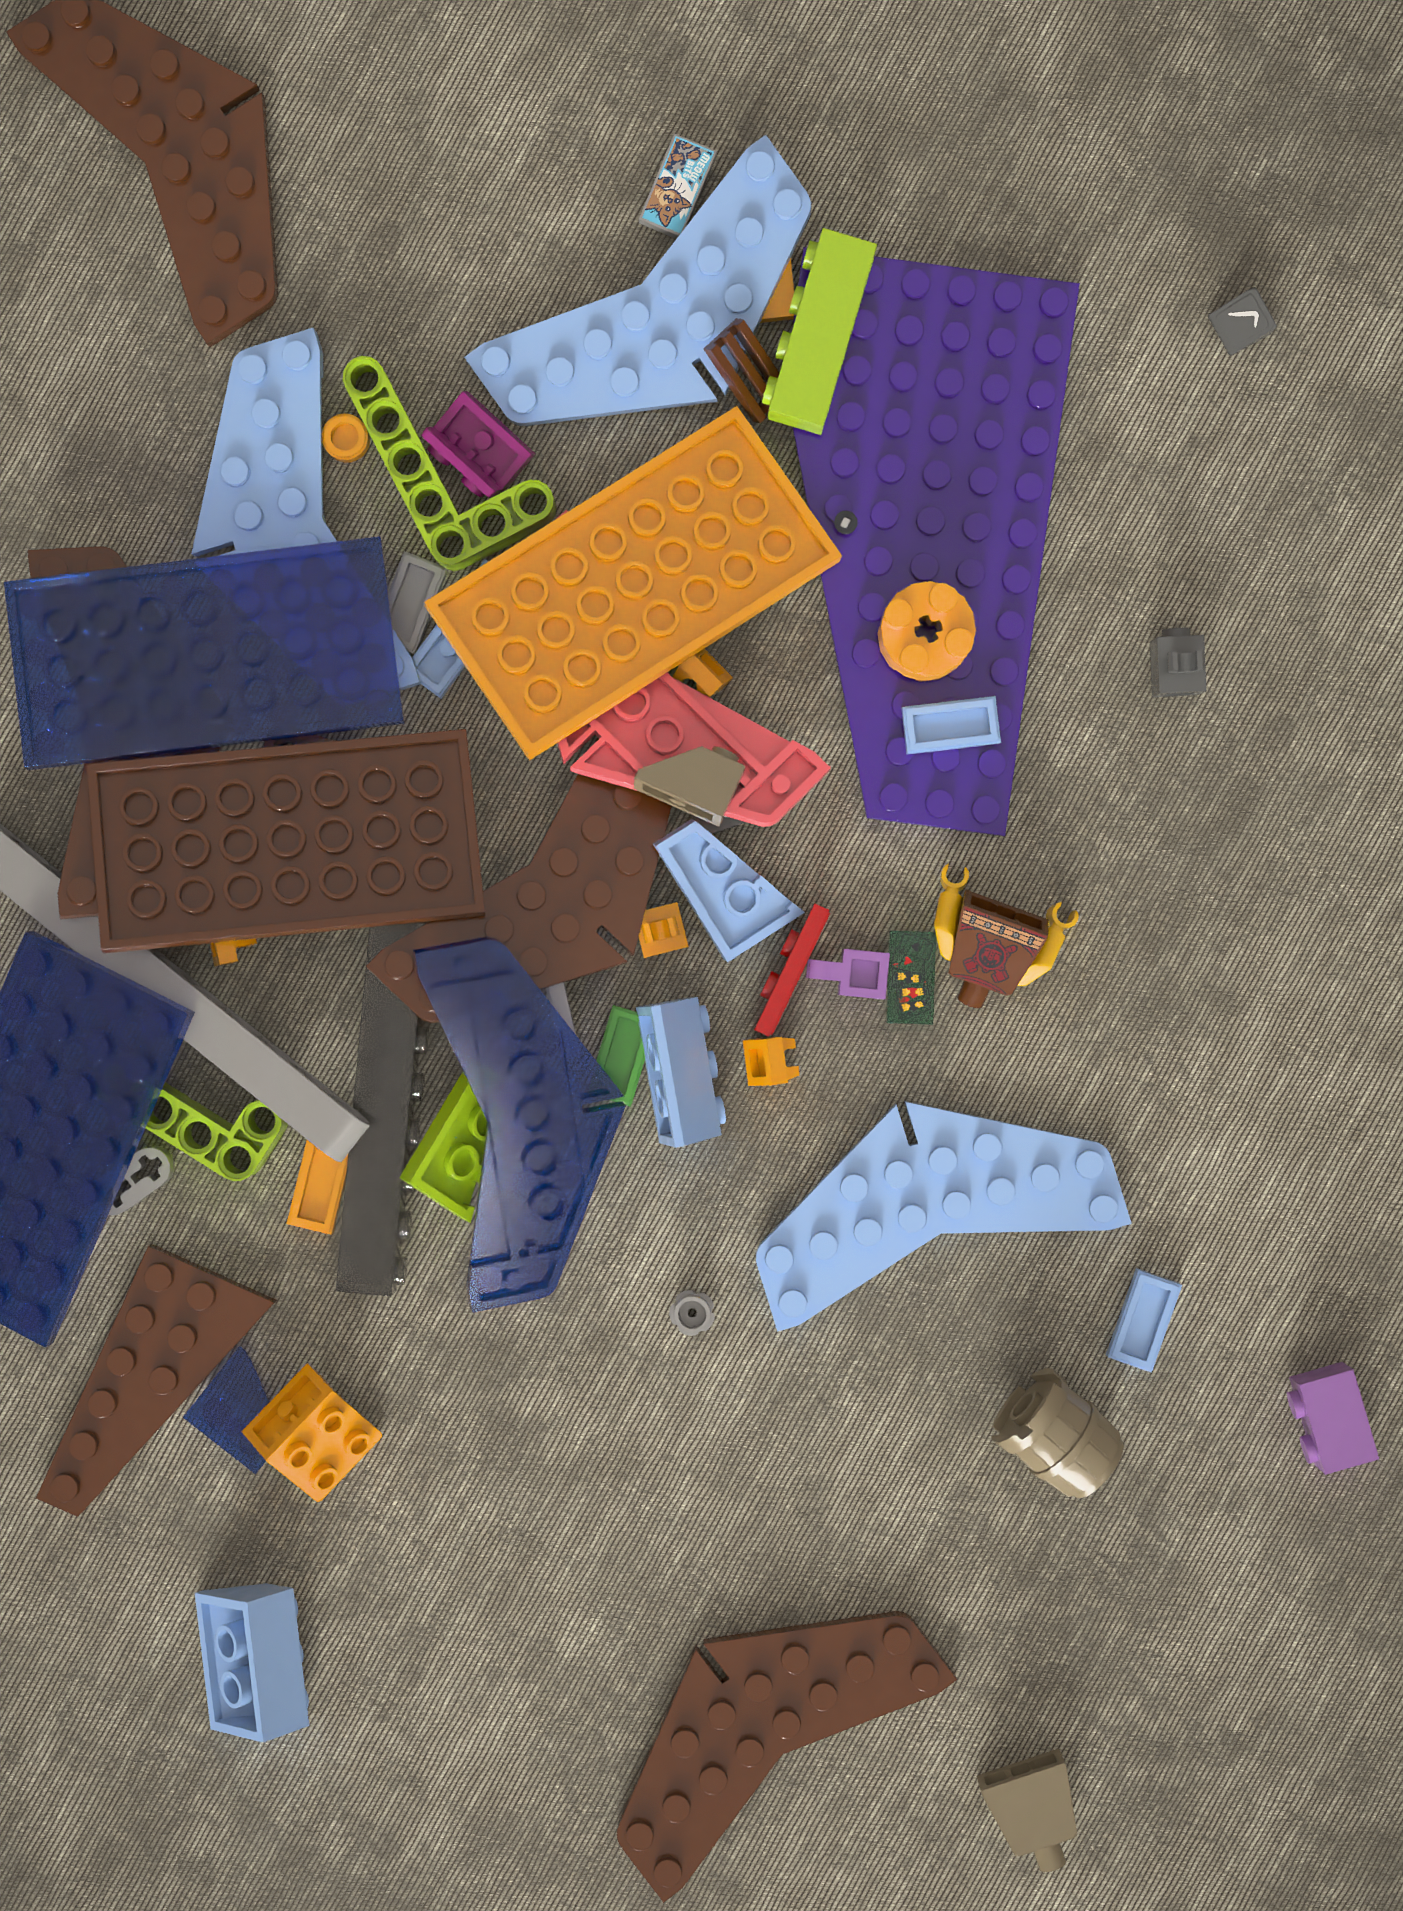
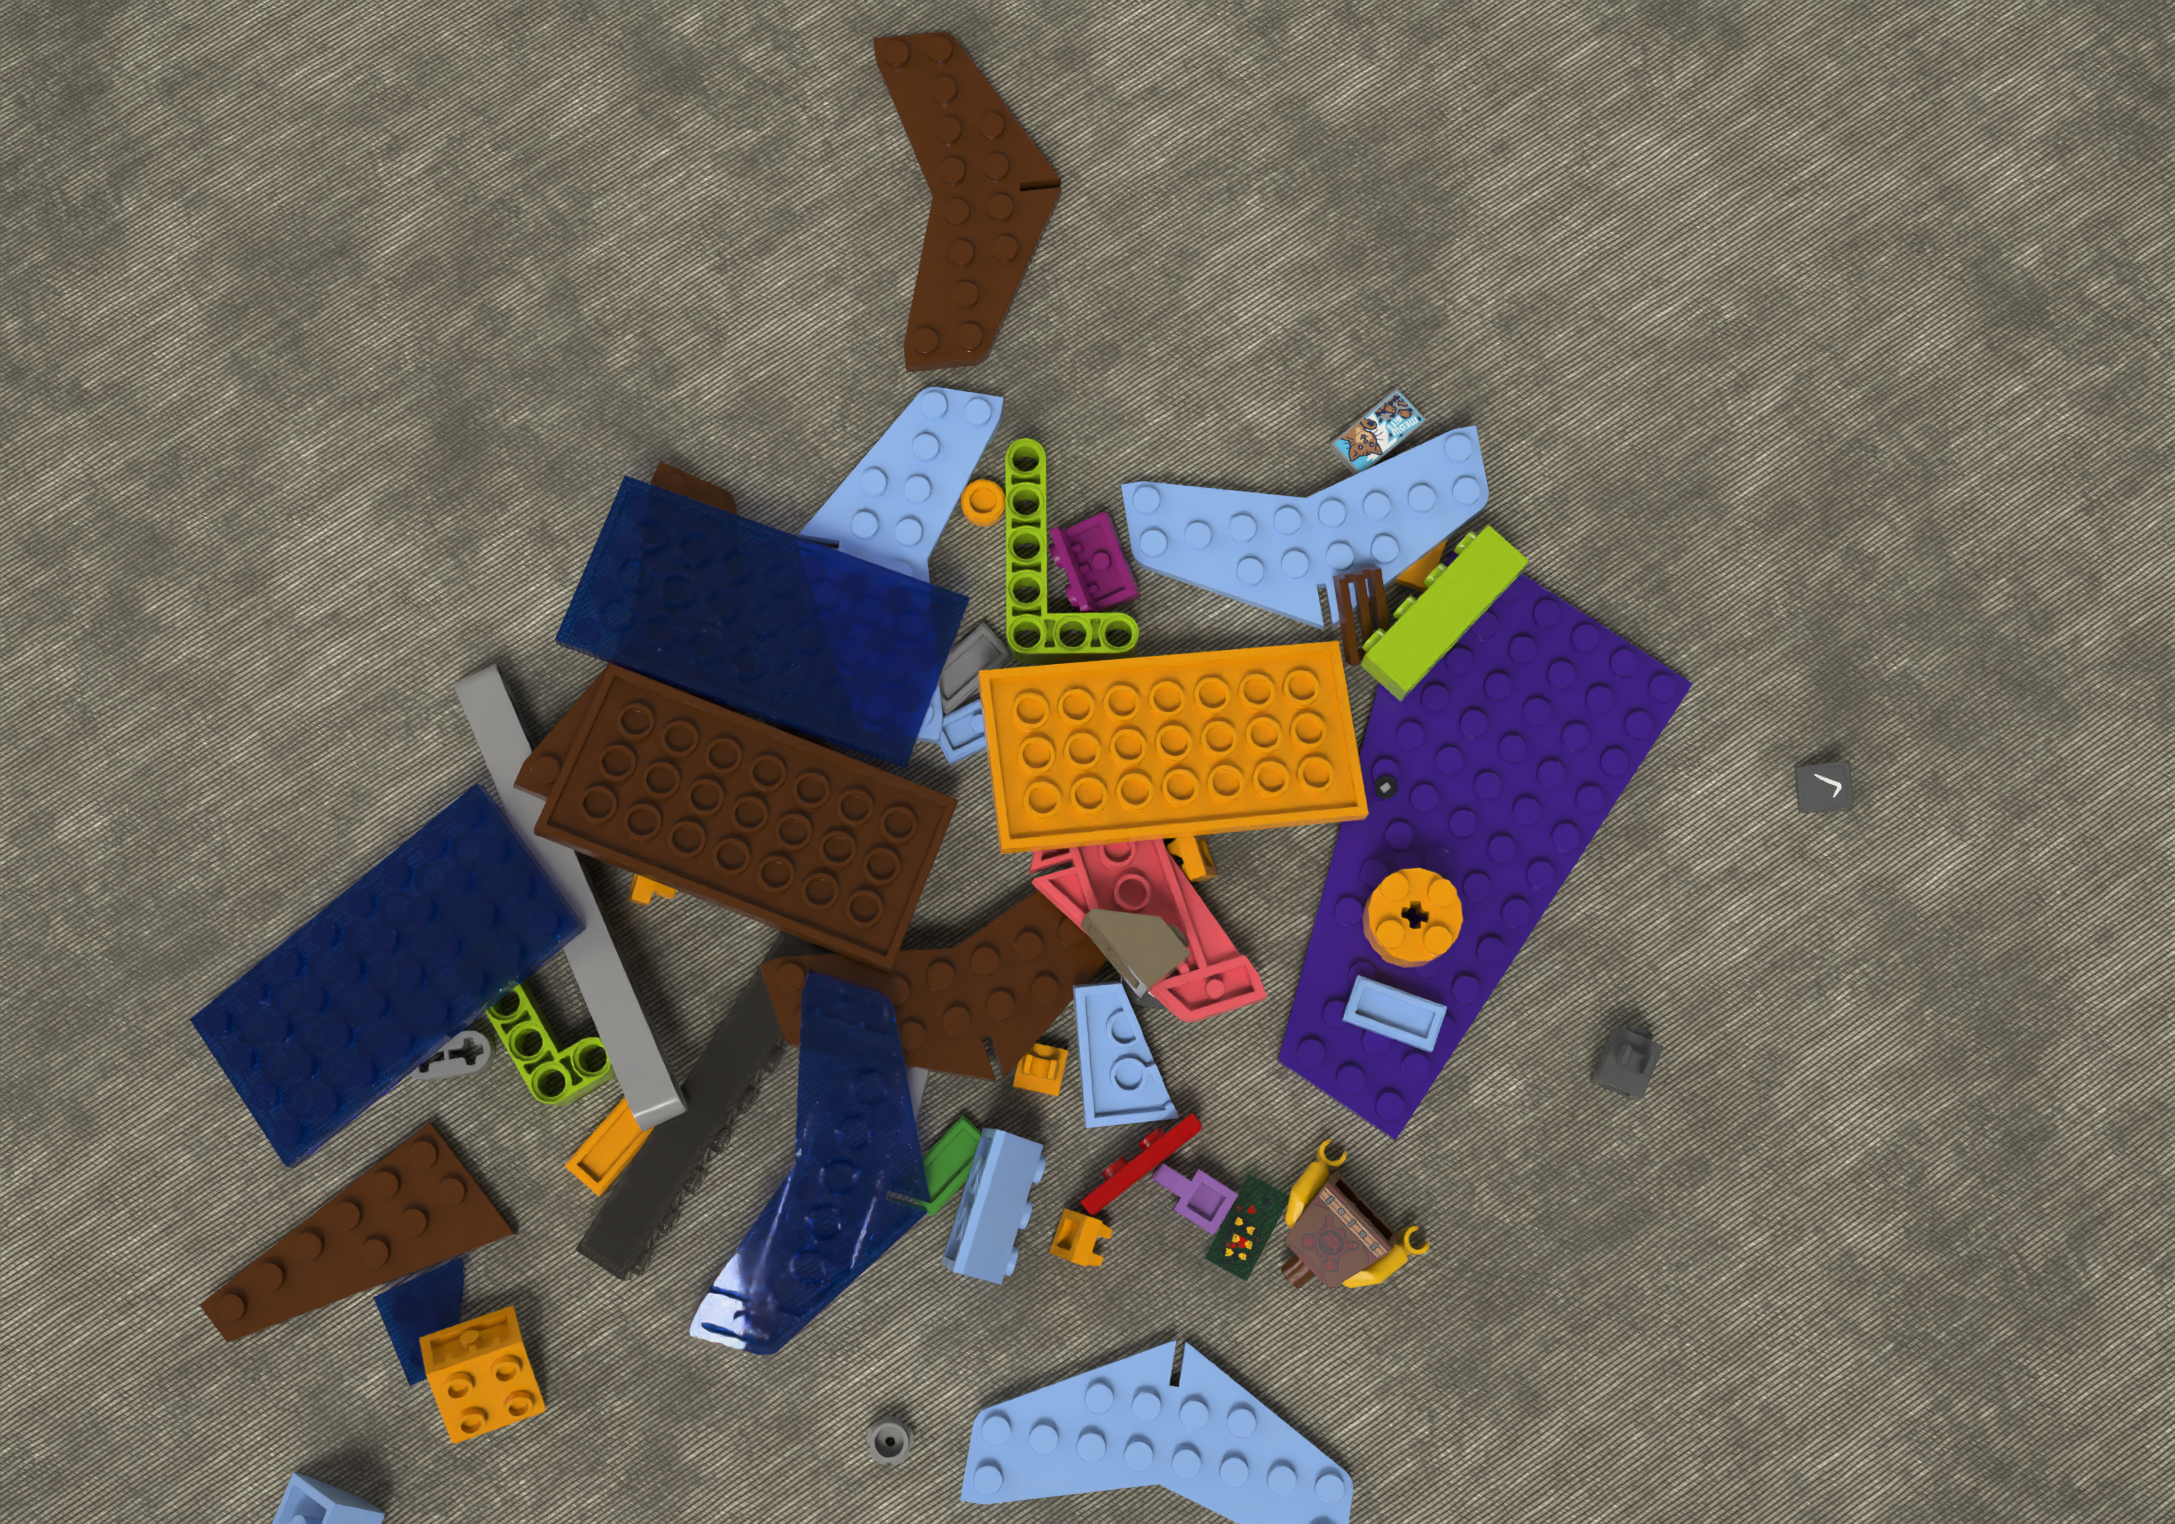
camera: 25 degrees right, 10 degrees down
lime wing [399,1058,511,1223] -> none

